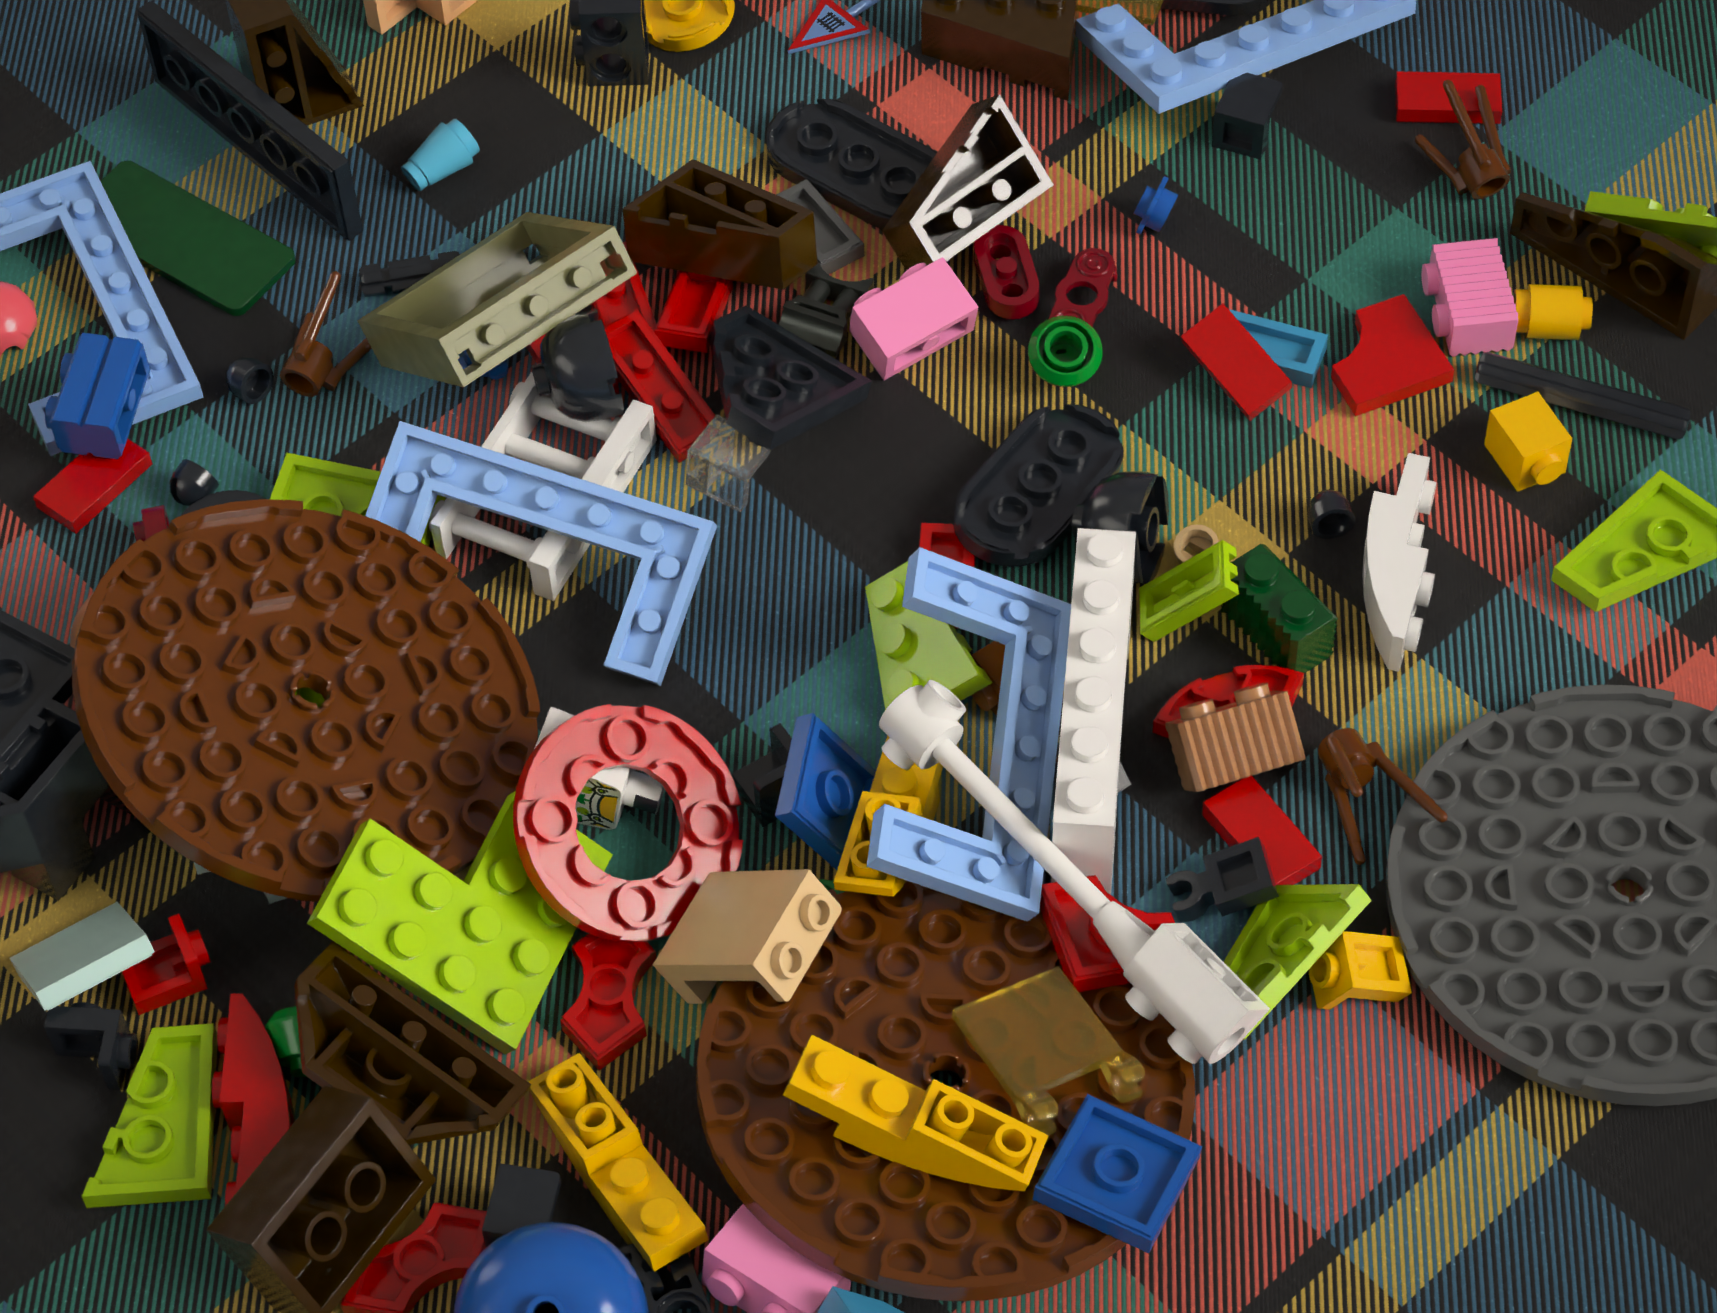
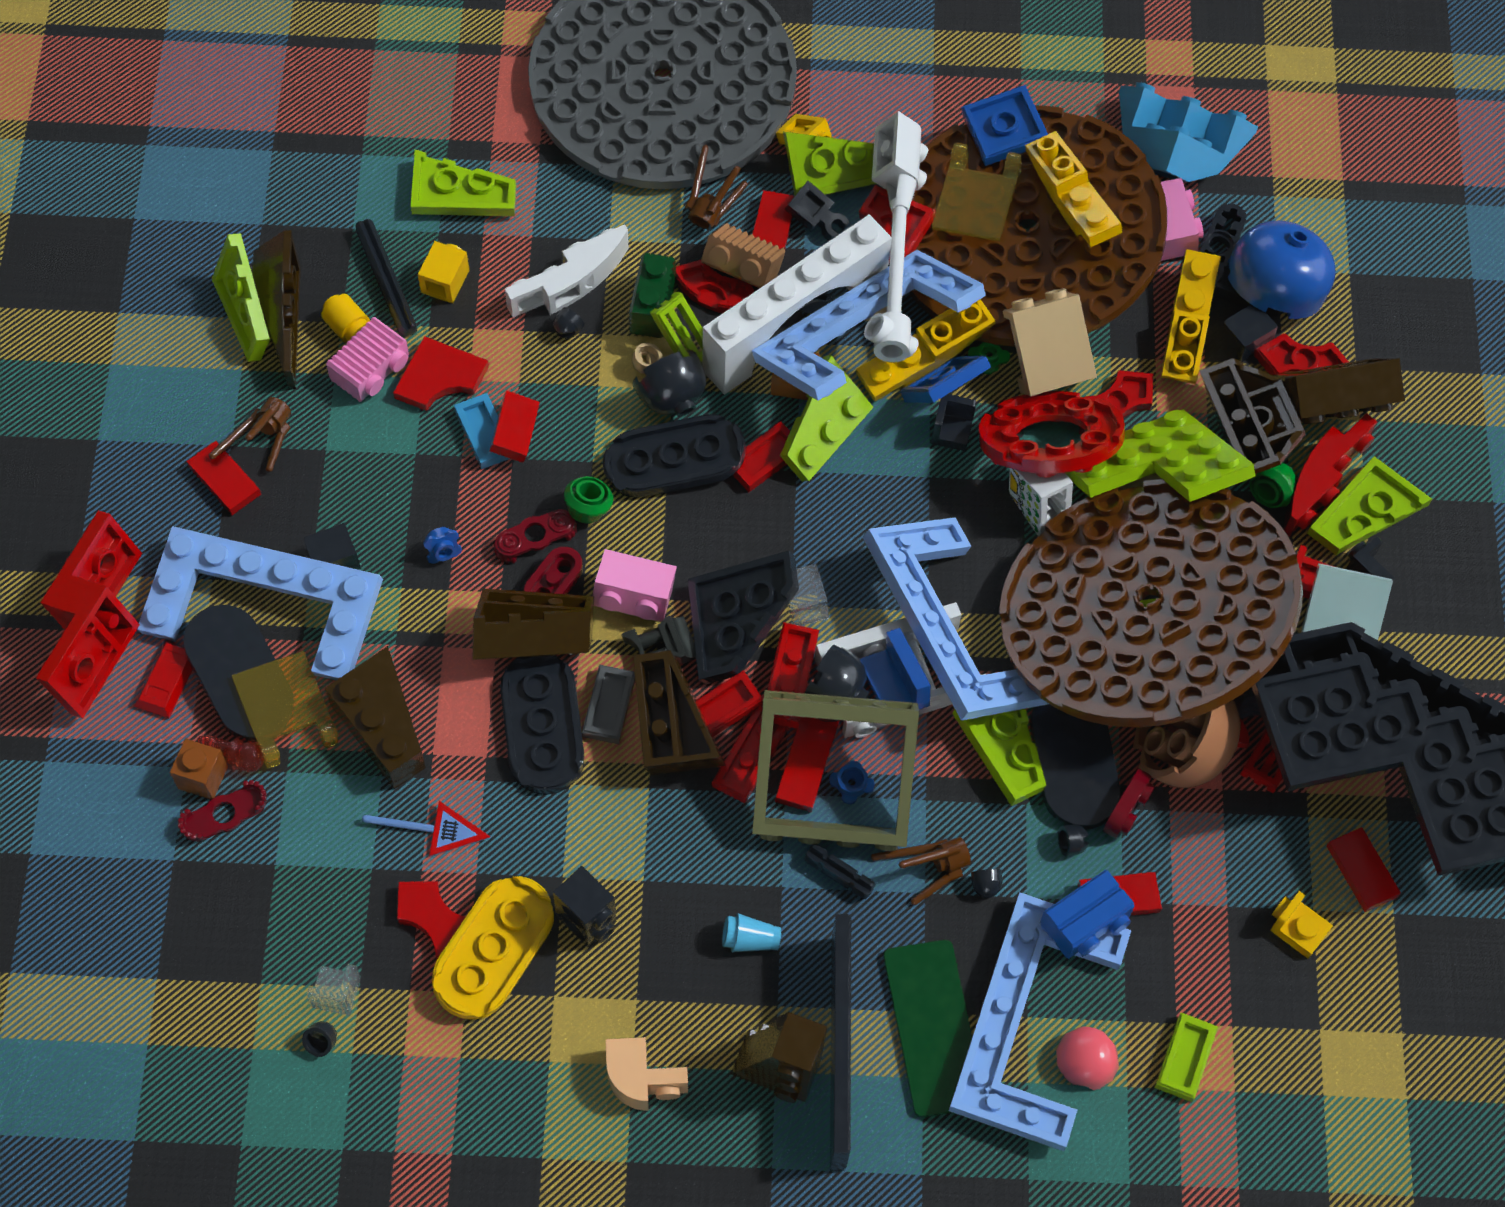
camera: 140 degrees left, 10 degrees up
none -> blue panel [860,627,931,710]

